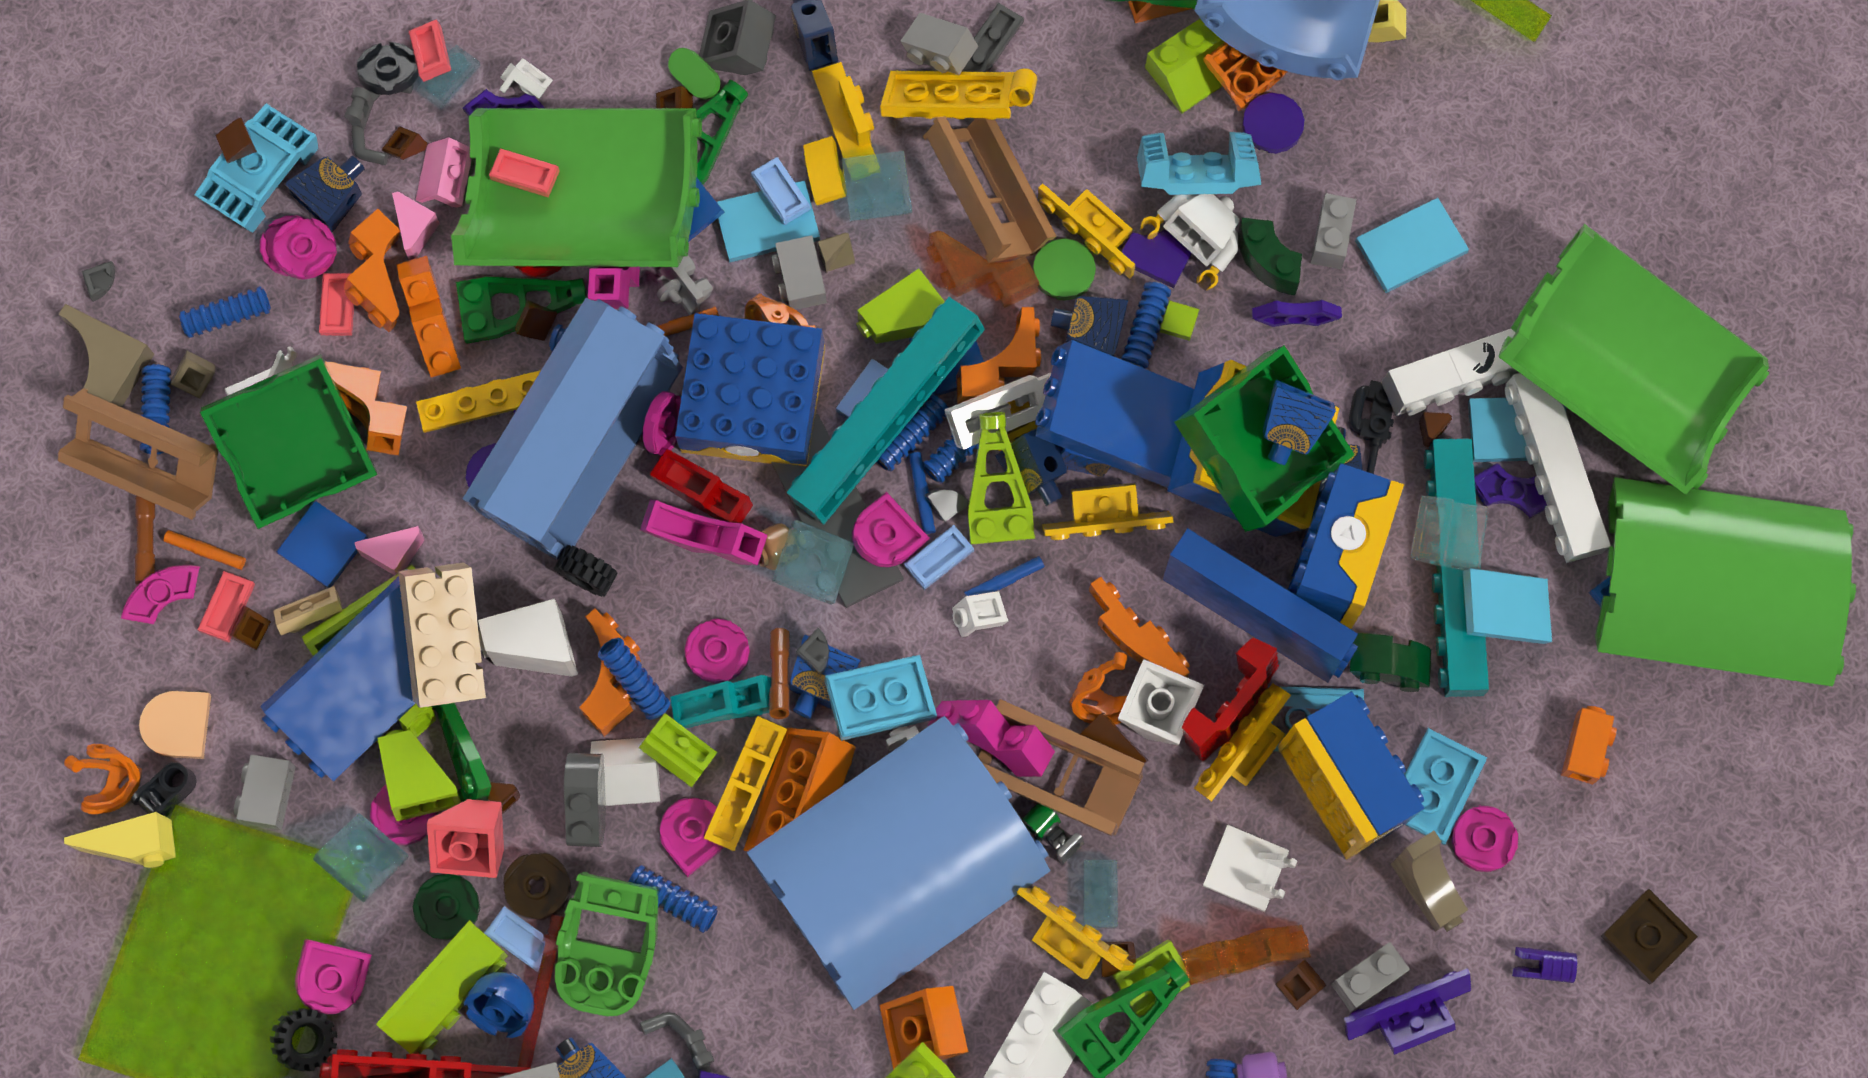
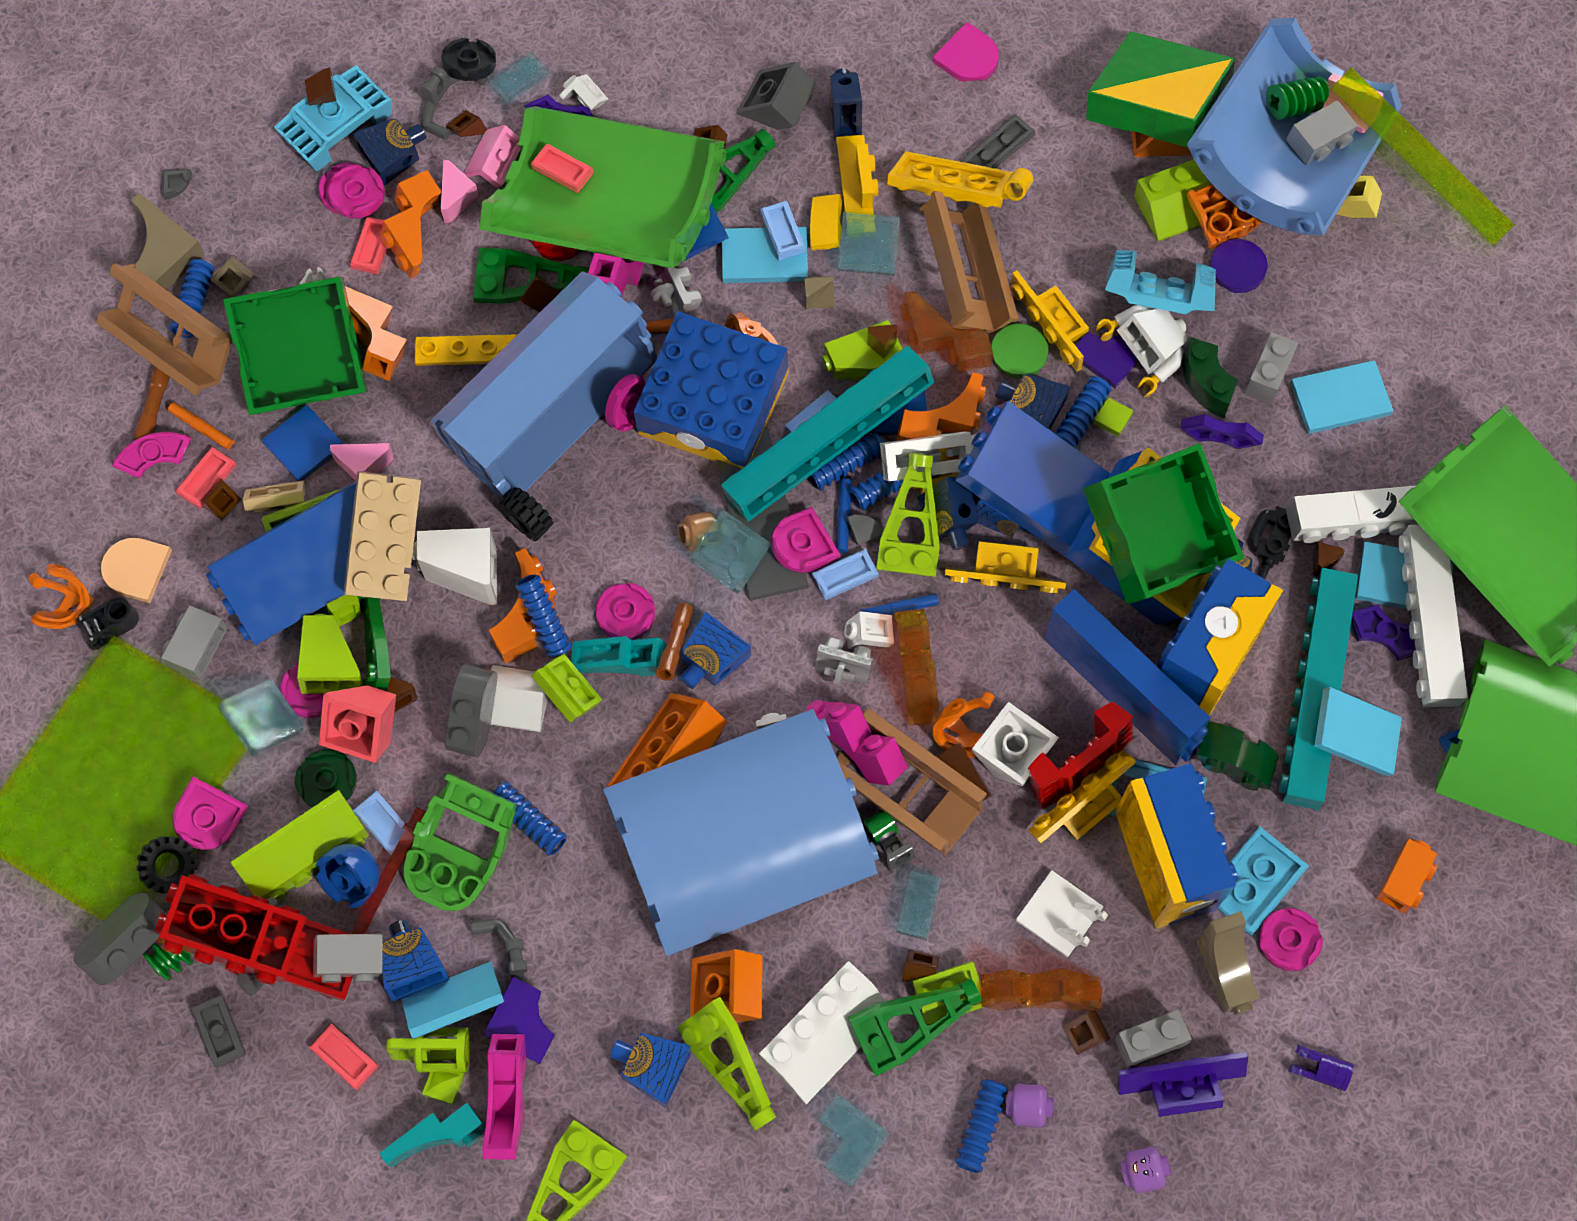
camera: 15 degrees right, 5 degrees down
light yellow slope [64,812,176,868] -> none
blue piece [179,287,271,338] -> none
orange arch [397,256,461,378] -> none
coral tile [409,19,452,82] -> none
dark brown plate [503,853,571,920] -> none
dark pink arch [640,500,767,565] -> none
red slope [649,449,753,524] -> none
dark pink tile [660,798,725,877] -> none
bright green tile [668,48,720,99] -> none
yellow slope [704,716,787,851] -> none
light grey brick [771,235,827,310] -> none
dark grey tile [796,628,829,675] -> none
medium azure tile [824,655,937,741] -> none
light grey brick [900,13,978,75] -> none
yellow bracket [1017,886,1135,979] -> none
orange slope [1089,577,1190,678] -> none
blue torso [1263,380,1336,465] -> none
clear slope [1411,496,1489,570] -> none
dark brown plate [1601,889,1698,985] -> none
none -> light grey hips [815,637,872,688]
none -> reddish brown slope [867,325,897,359]
none -> clear orange arch [894,609,939,726]

